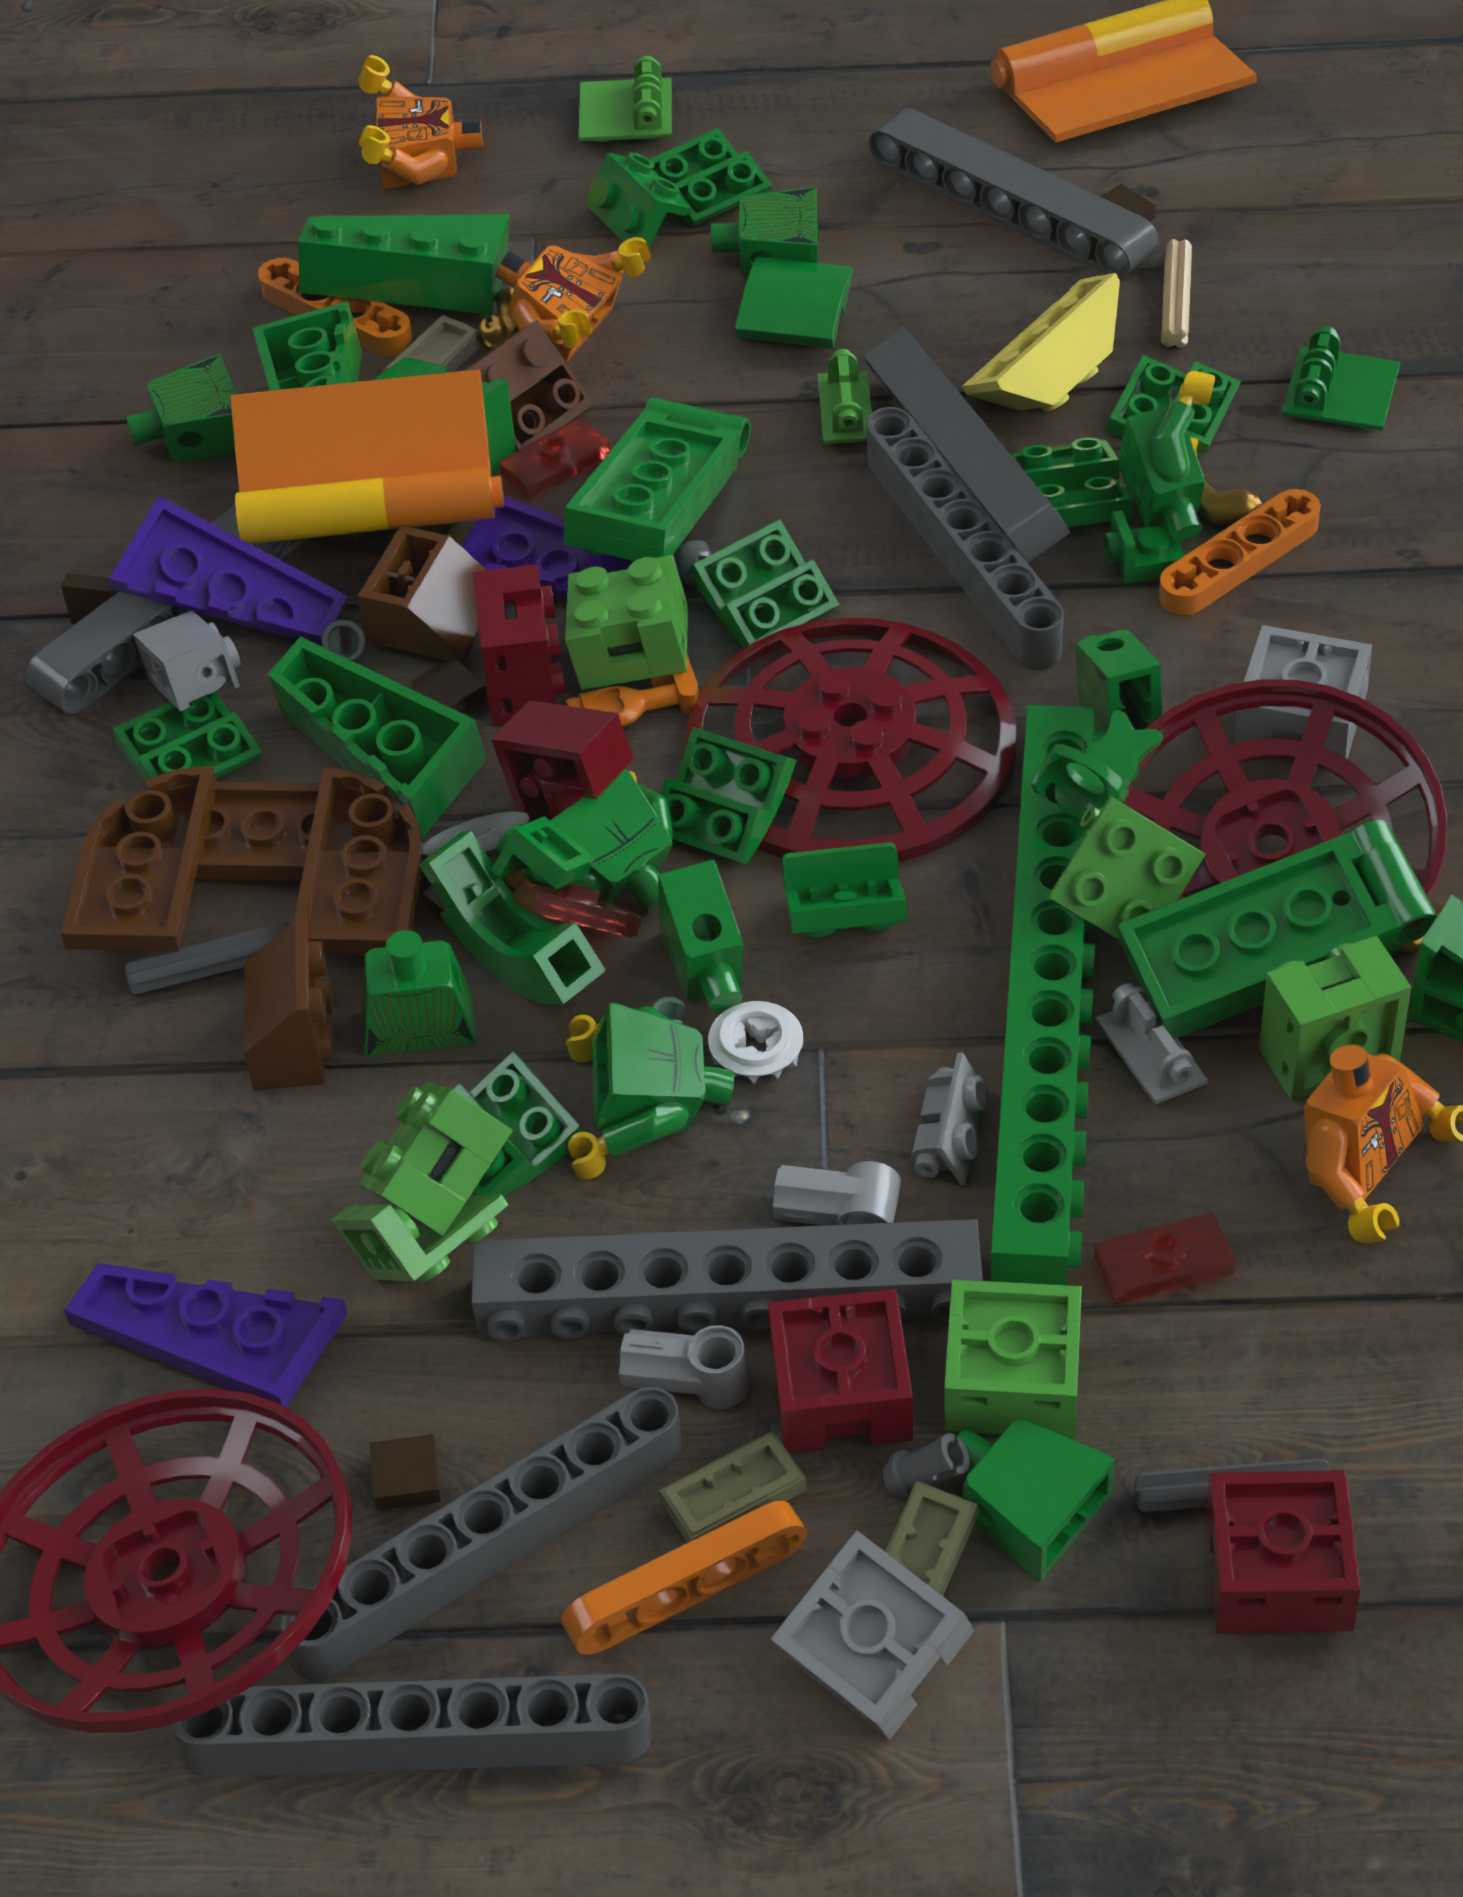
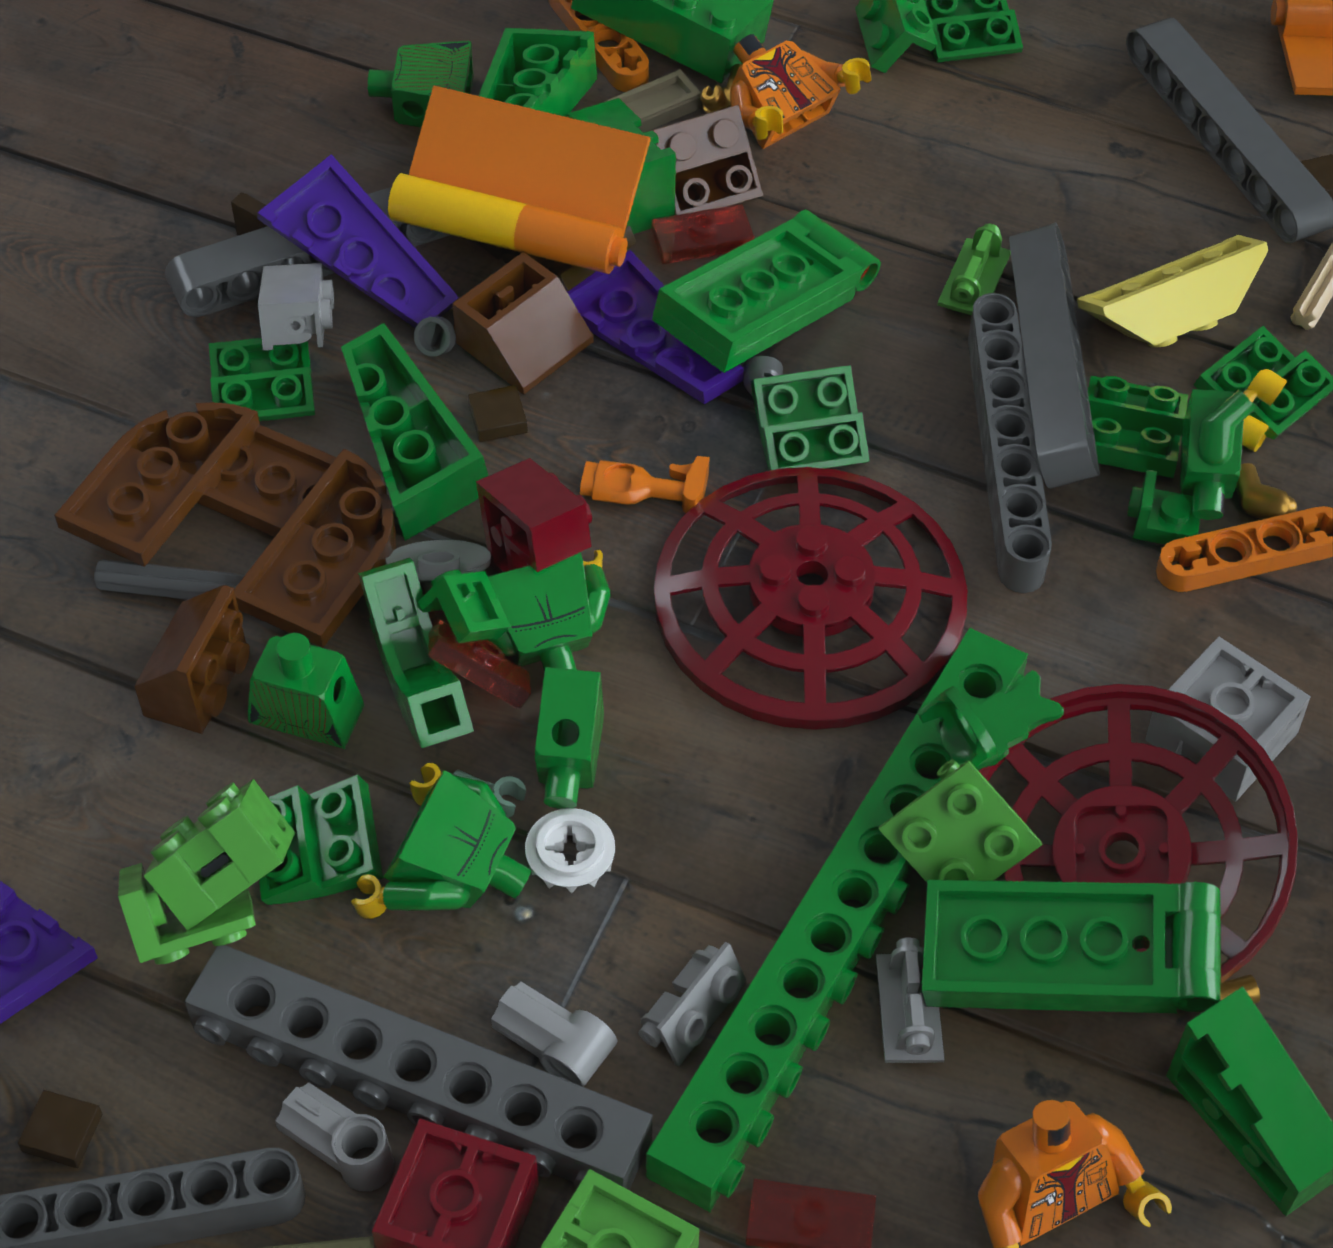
camera: 20 degrees right, 5 degrees up
dark red piece [473,564,565,725] -> none
bright green piece [565,555,688,690] -> none
green slope [660,727,797,864] -> none
green torso [711,187,818,278] -> none
green slope [735,257,853,349] -> none
green bracket [782,842,908,937] -> none
green torso [1075,630,1163,751] -> none
bright green piece [1259,935,1412,1101] -> none

